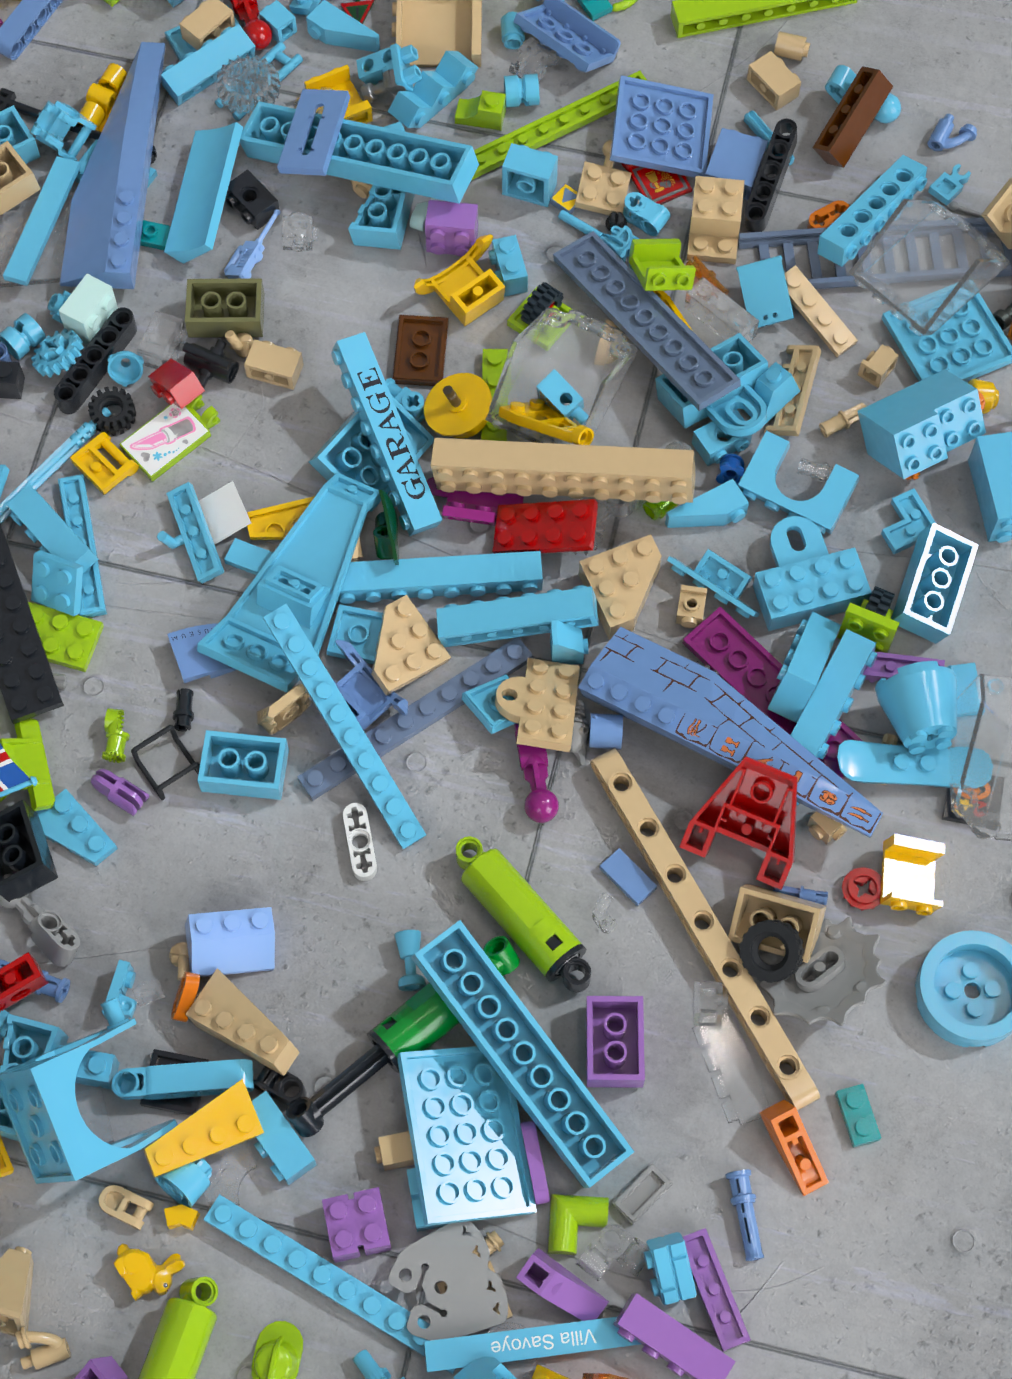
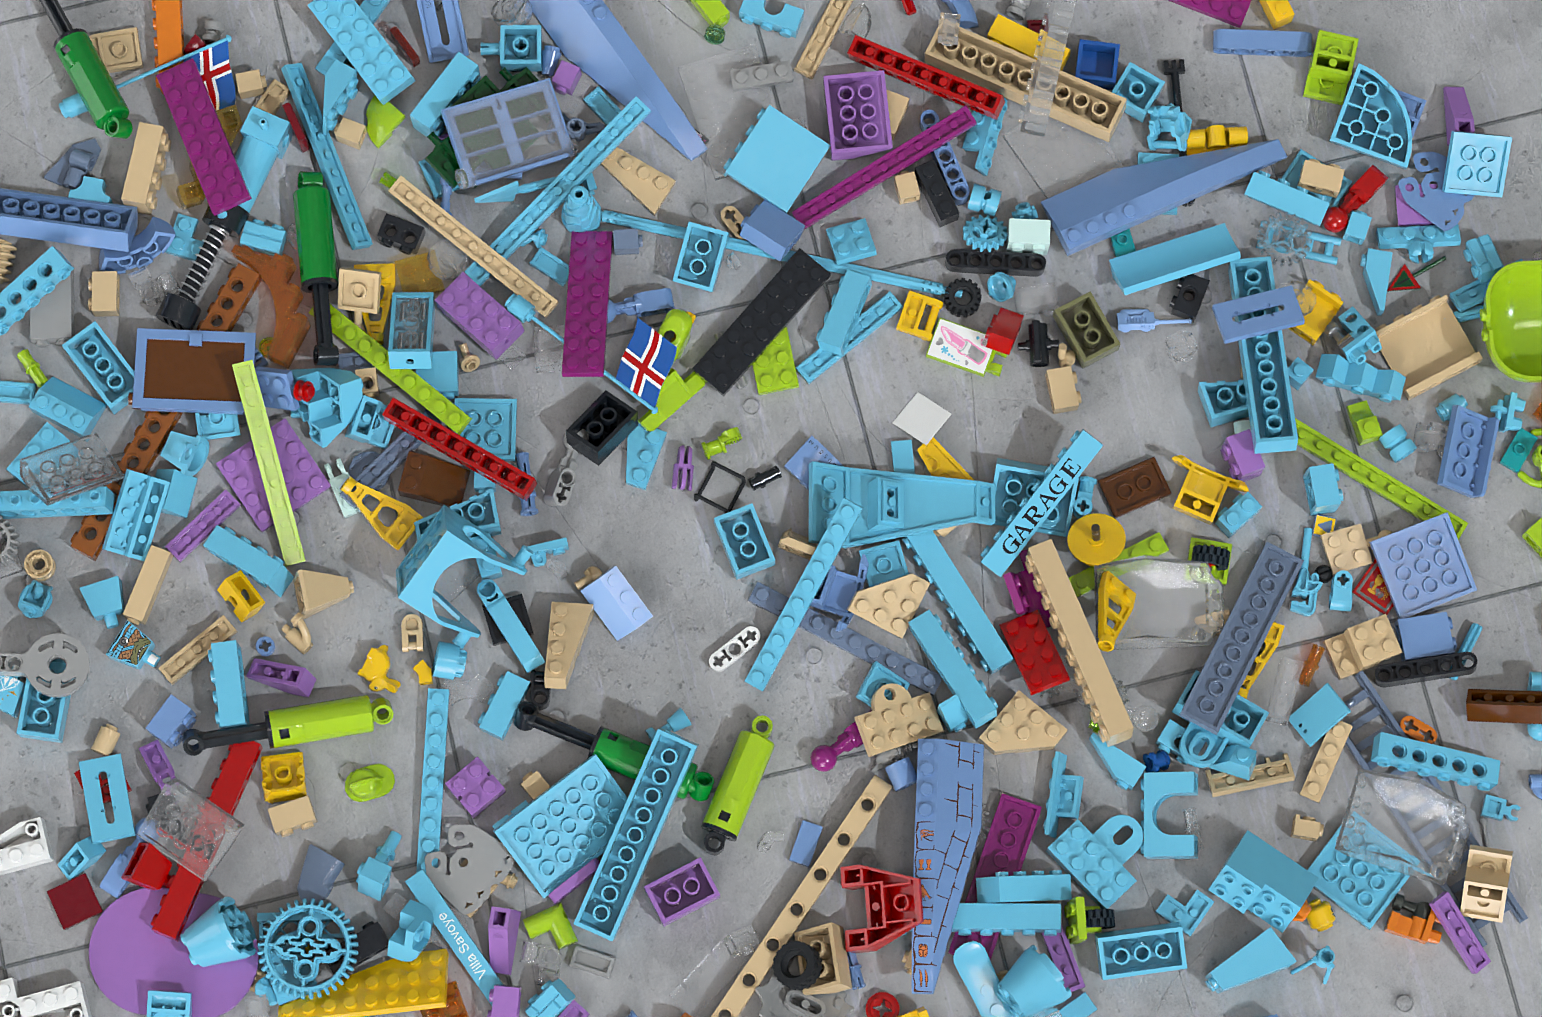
camera: 60 degrees right, 10 degrees up
medium azure tile [3,156,81,286] -> none
medium azure plate [31,550,83,616] -> none
yellow wing [144,1079,264,1178] -> none
medium azure plate [157,482,225,584] -> none
orange beam [171,971,200,1022] -> none
dark green panel [373,489,399,565] -> none
medium azure torso [536,369,591,426] -> none
lime panel [628,239,696,291] -> none
tan brick [675,585,707,628] -> none
tan brick [747,51,801,111] -> none
tan axle [819,403,867,438] -> none

